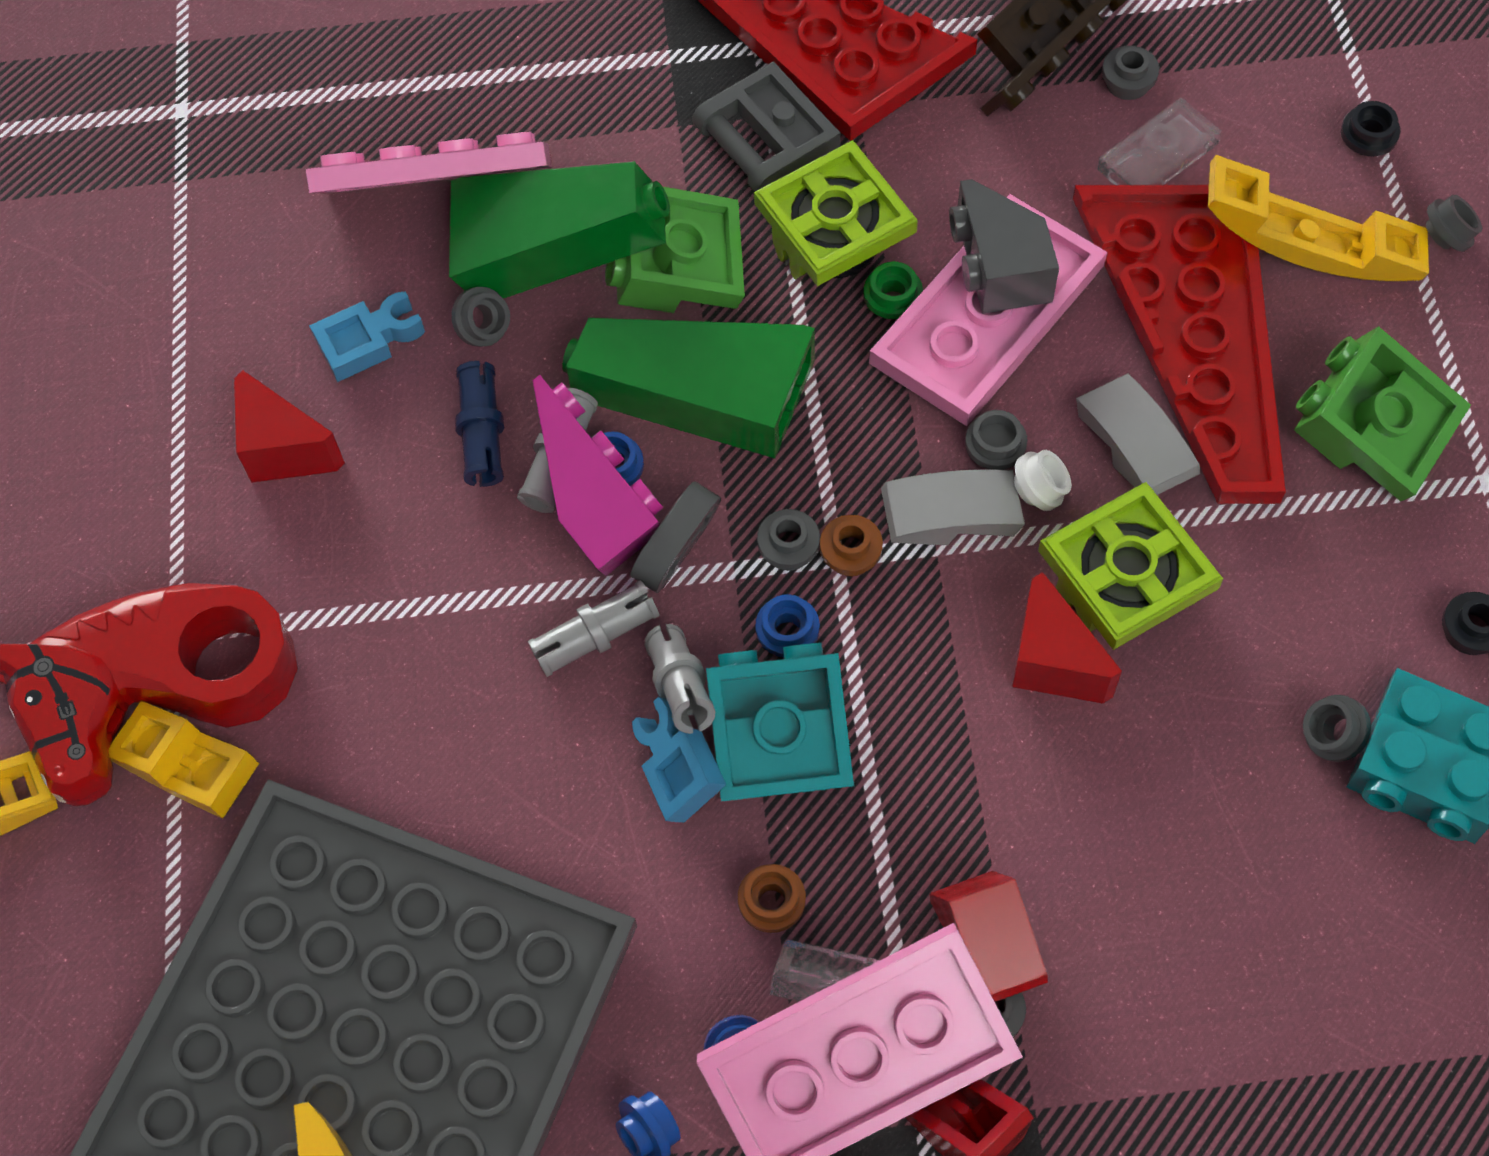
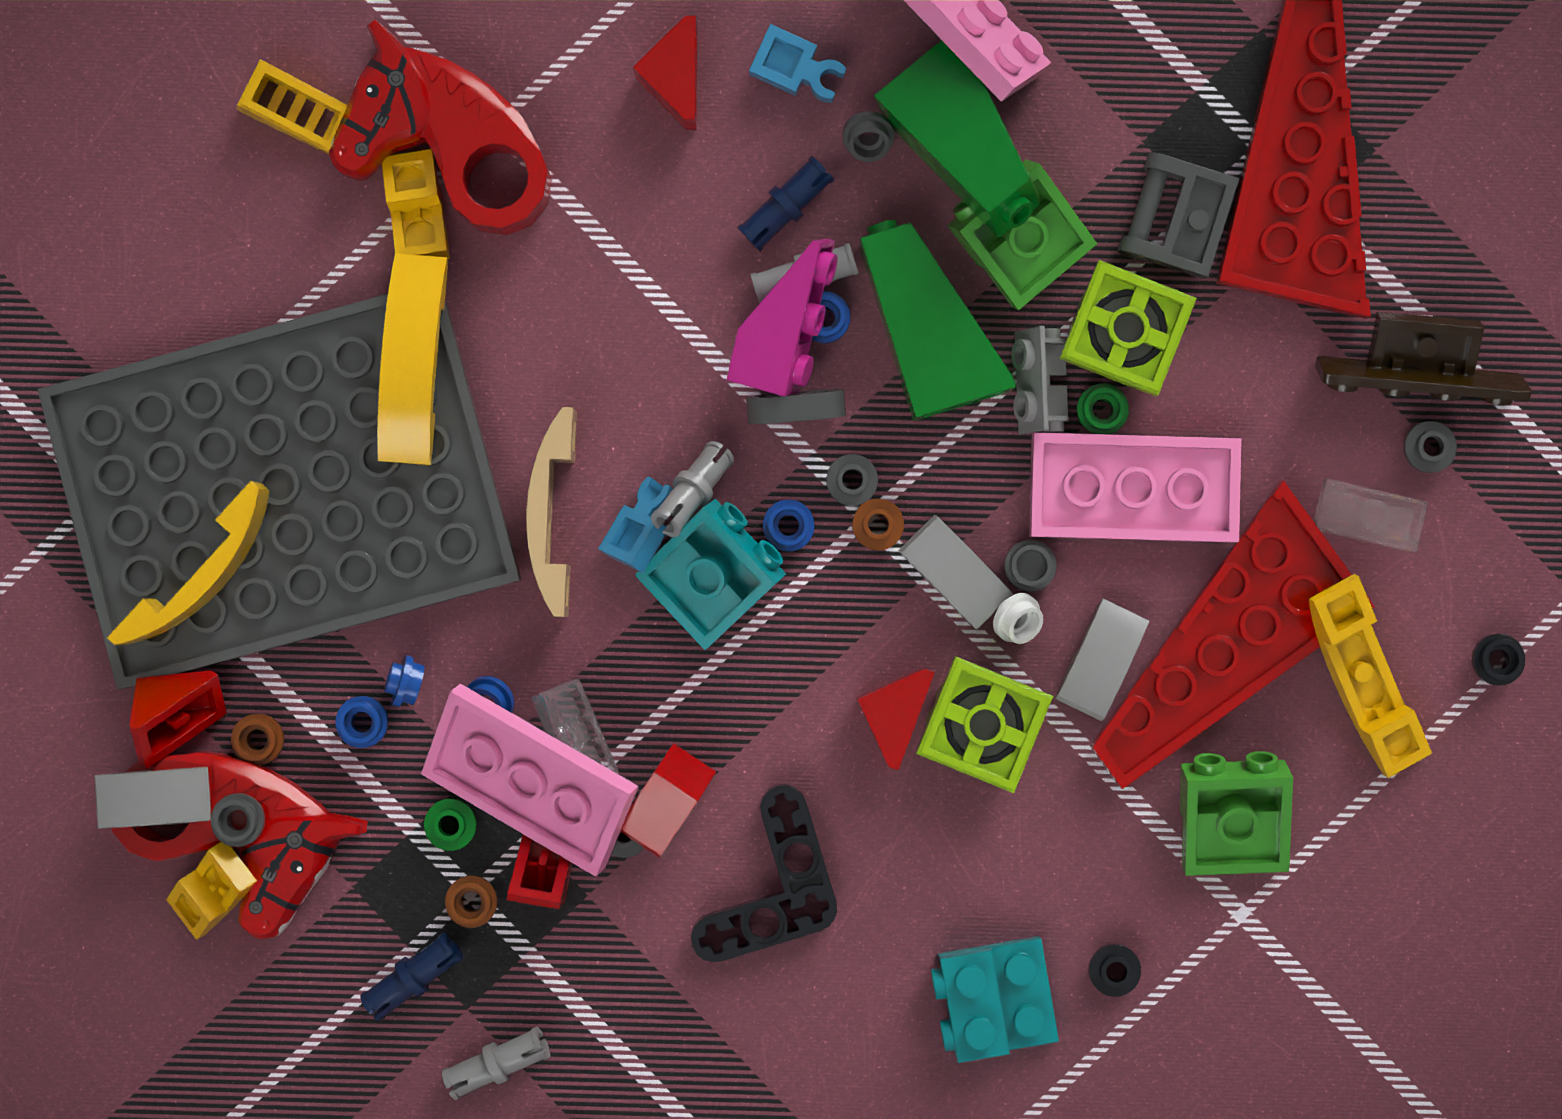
camera: 45 degrees right, 25 degrees up
light grey pin [527,580,660,677] -> none
dark orange plate [738,864,806,933] -> none
dark grey slope [949,179,1059,314] -> none
dark grey plate [1303,695,1371,762] -> none
dark grey plate [1426,195,1482,252] -> none
none -> yellow slope [377,253,448,466]
none -> tan slope [527,407,577,617]
none -> black beam [691,784,837,962]
none -> light grey hinge [1012,326,1069,435]

